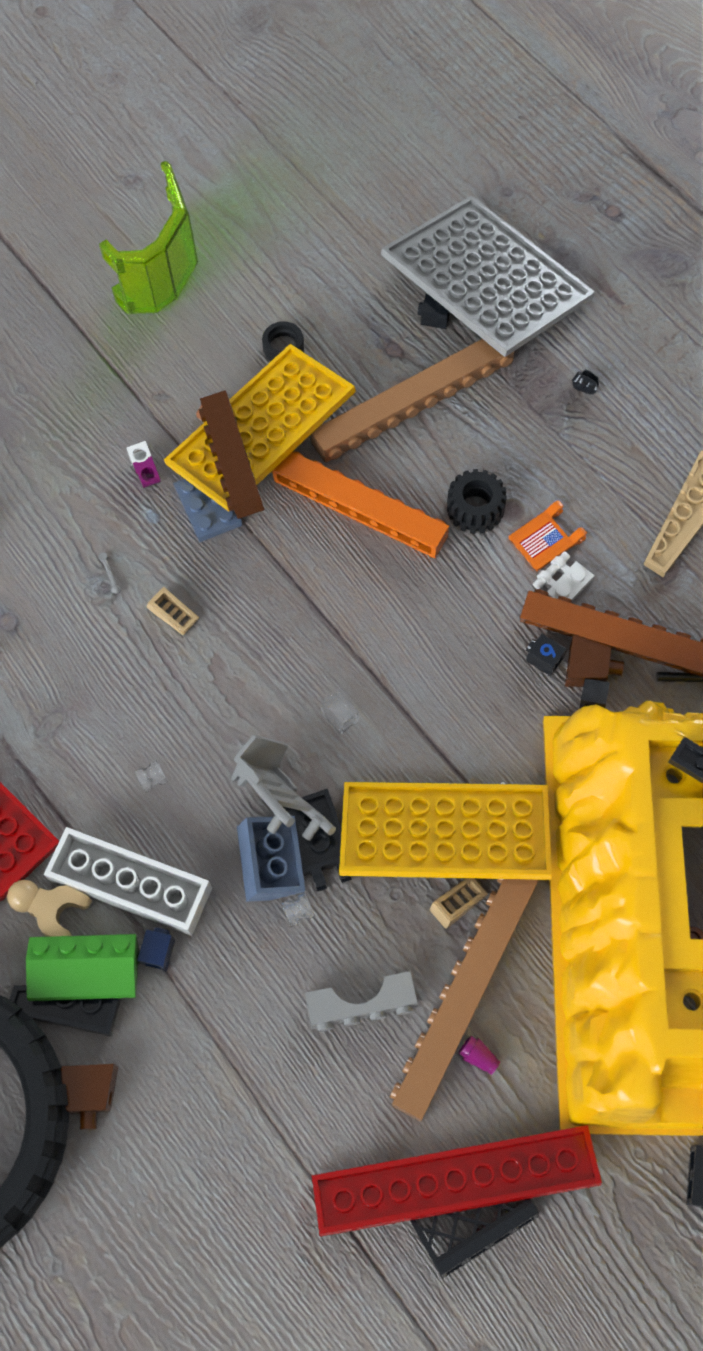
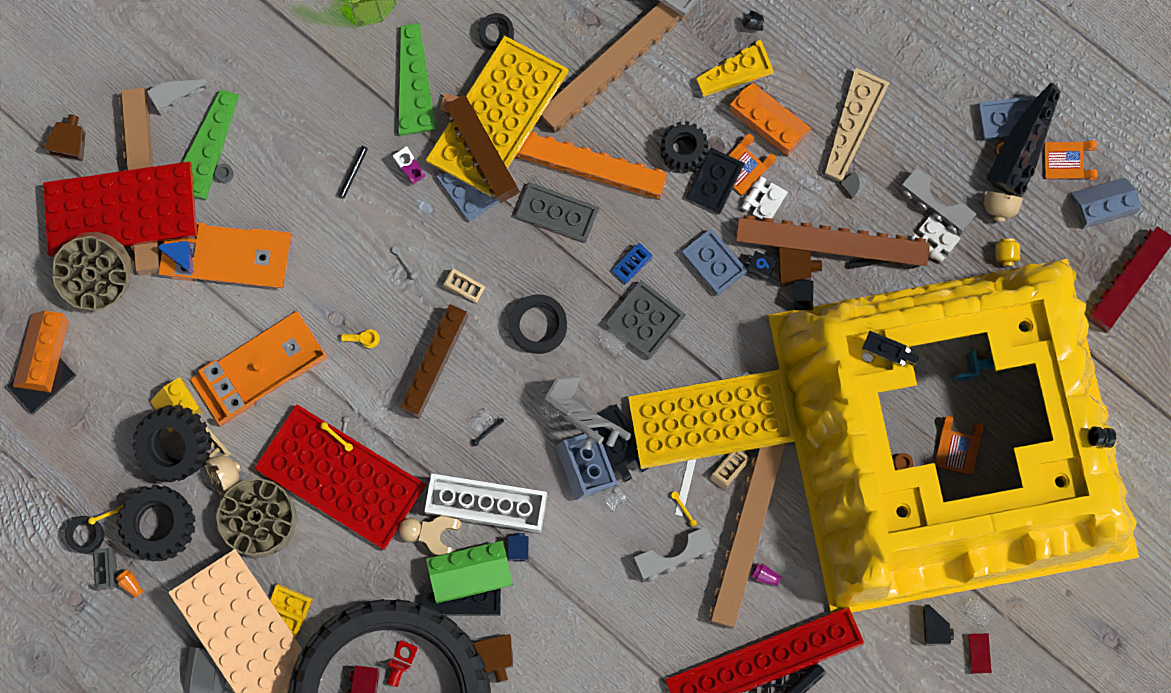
camera: 10 degrees left, 10 degrees up
none -> black bar [338,145,368,199]
none -> yellow plate [341,329,380,348]
none -> bright green wing [399,23,436,136]
none -> reddish brown brick [401,304,468,419]
none -> black hinge [472,418,505,446]
none -> black tyre [509,294,567,354]
none -> dark grey tile [515,182,599,243]
none -> dark grey plate [605,280,686,360]
none -> blue slope [612,243,653,285]
none -> yellow hinge [671,491,697,527]
none -> white sticker [675,459,696,516]
none -> sand blue plate [682,228,748,296]
none -> black tile [686,148,745,214]
none -> yellow wing [697,39,774,97]
none -> orange slope [729,83,812,157]
none -> dark grey tile [840,172,860,199]

